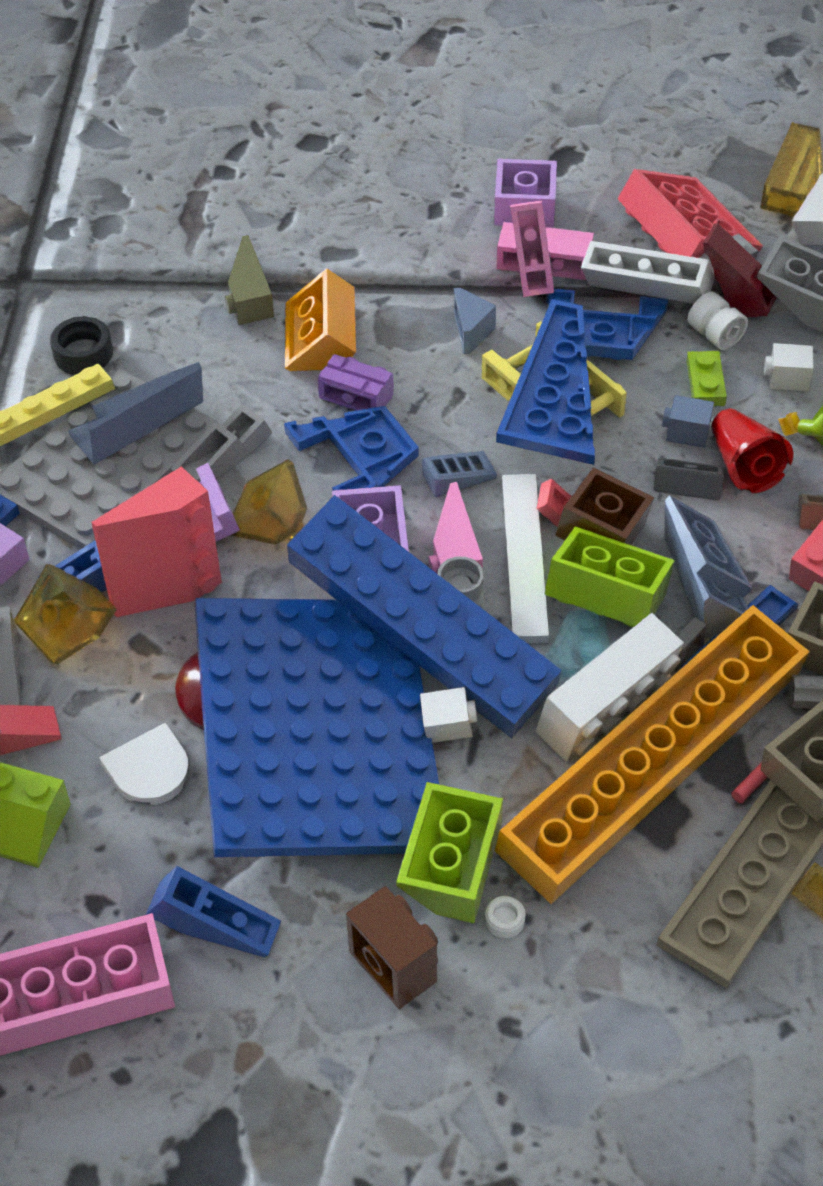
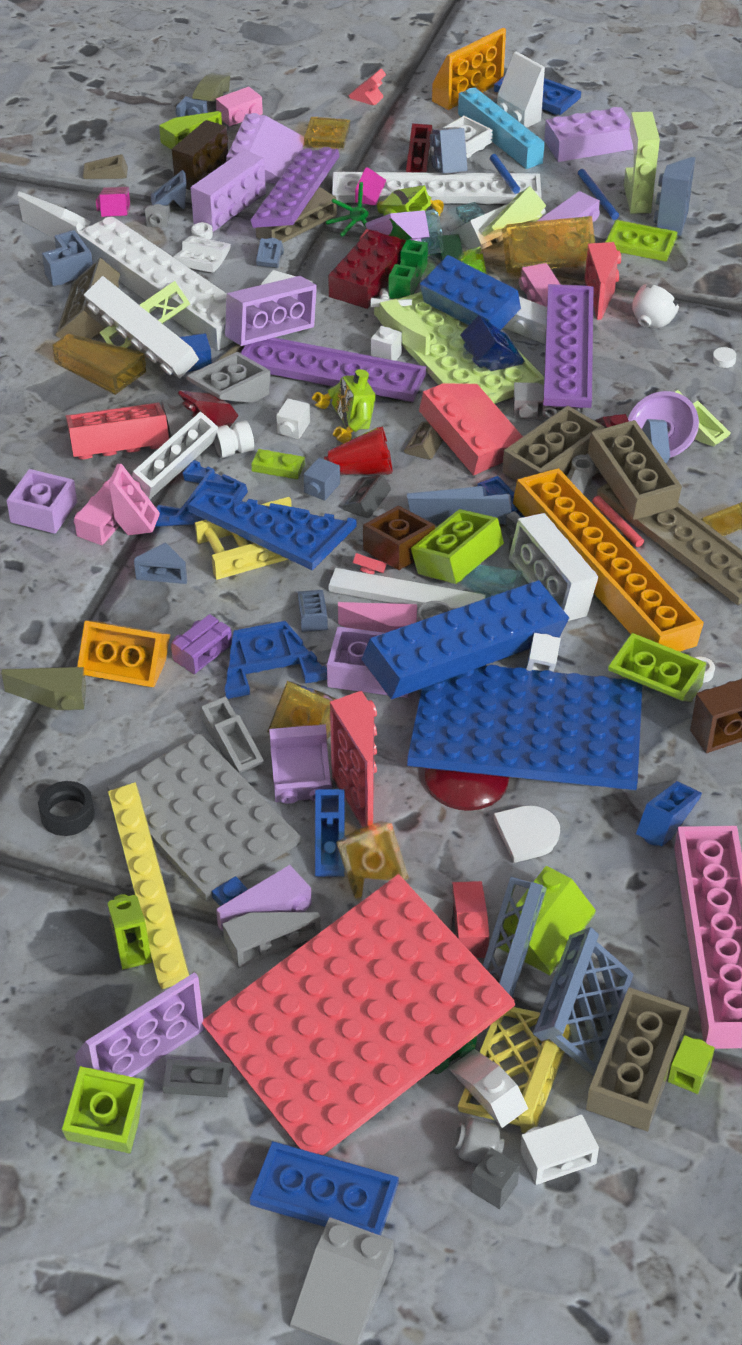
camera: 75 degrees left, 5 degrees down
sand blue slope [68,362,203,465] -> none

